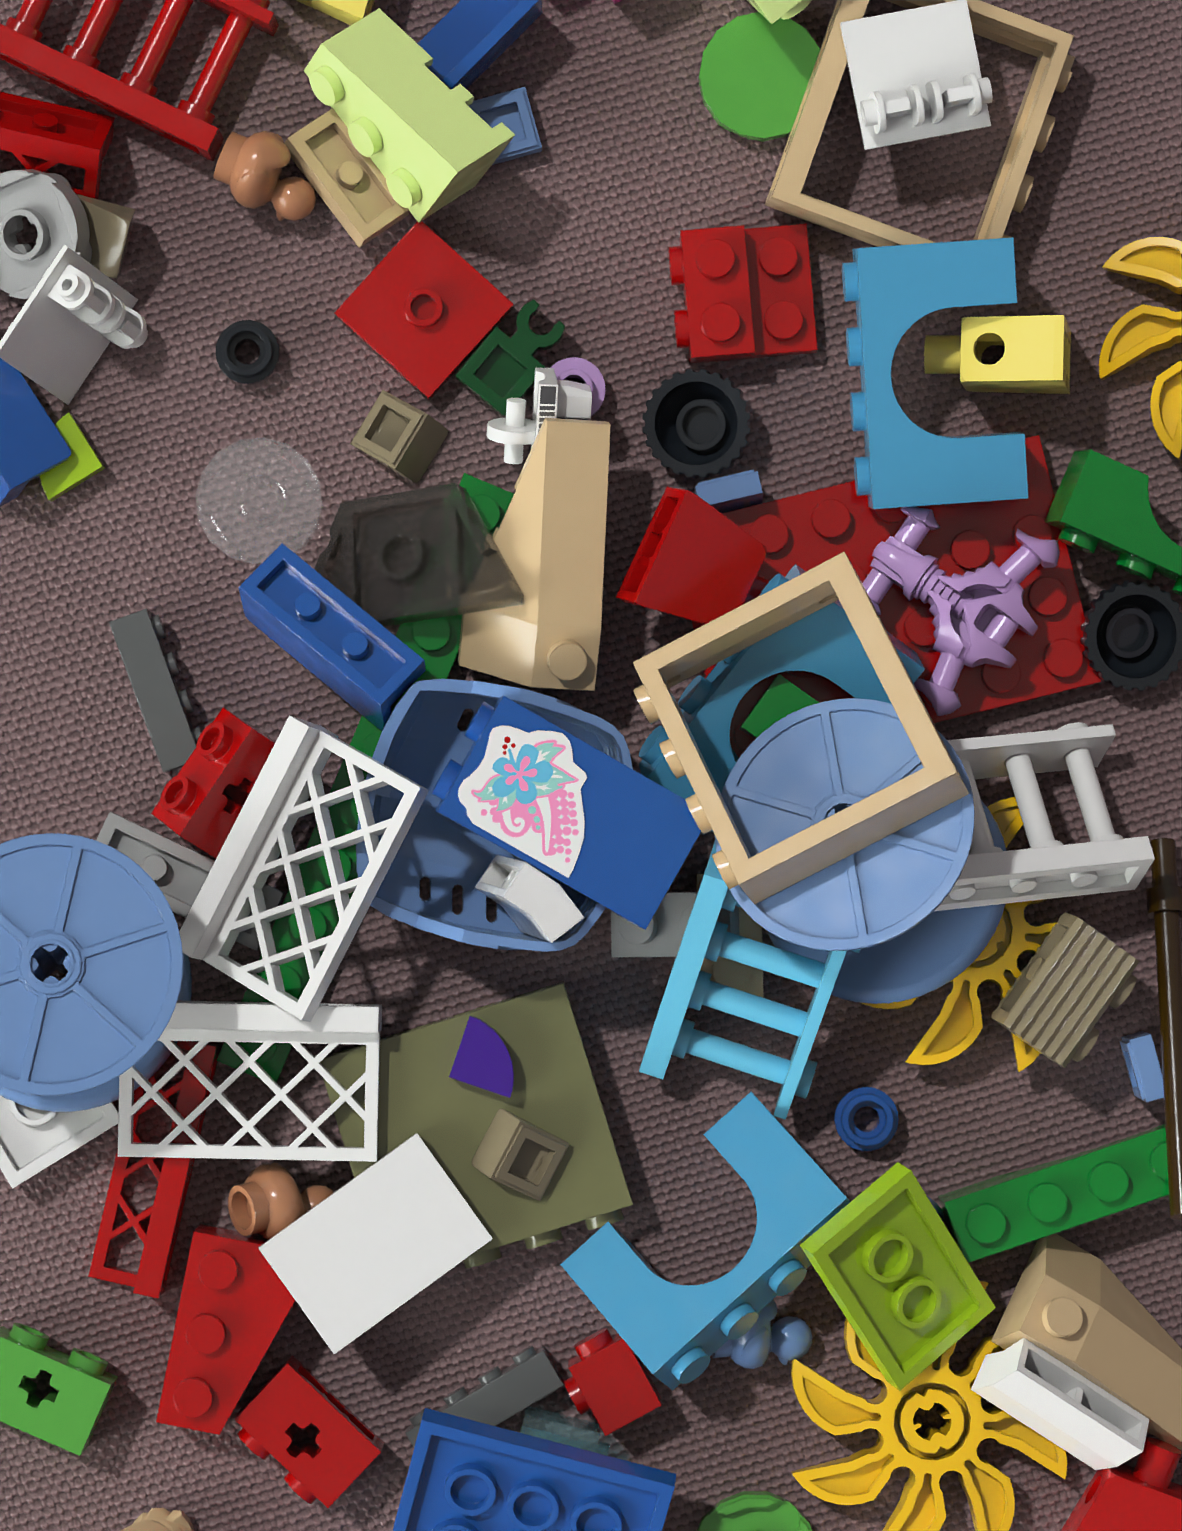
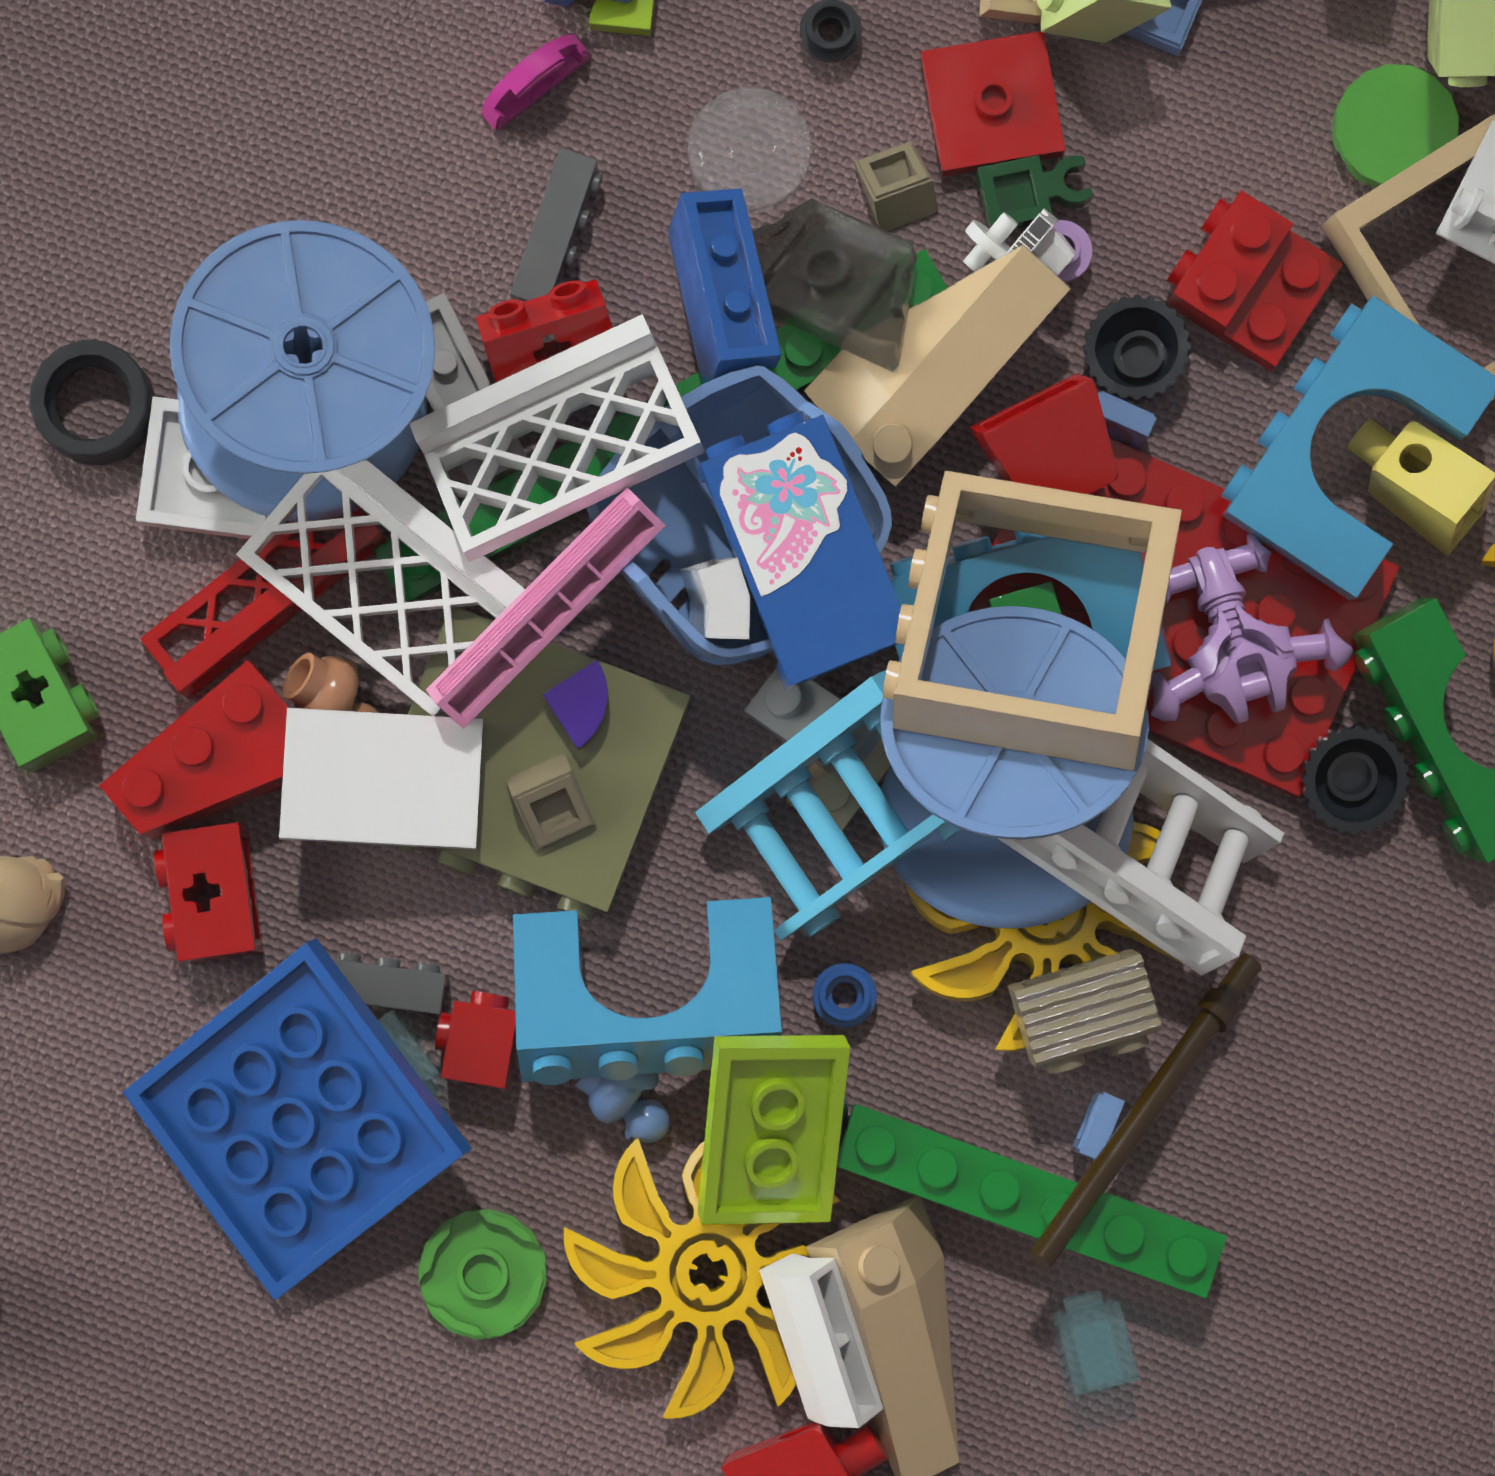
camera: 40 degrees right, 5 degrees down
none -> bright pink piece [426,487,666,729]
none -> dark pink tile [482,34,592,130]

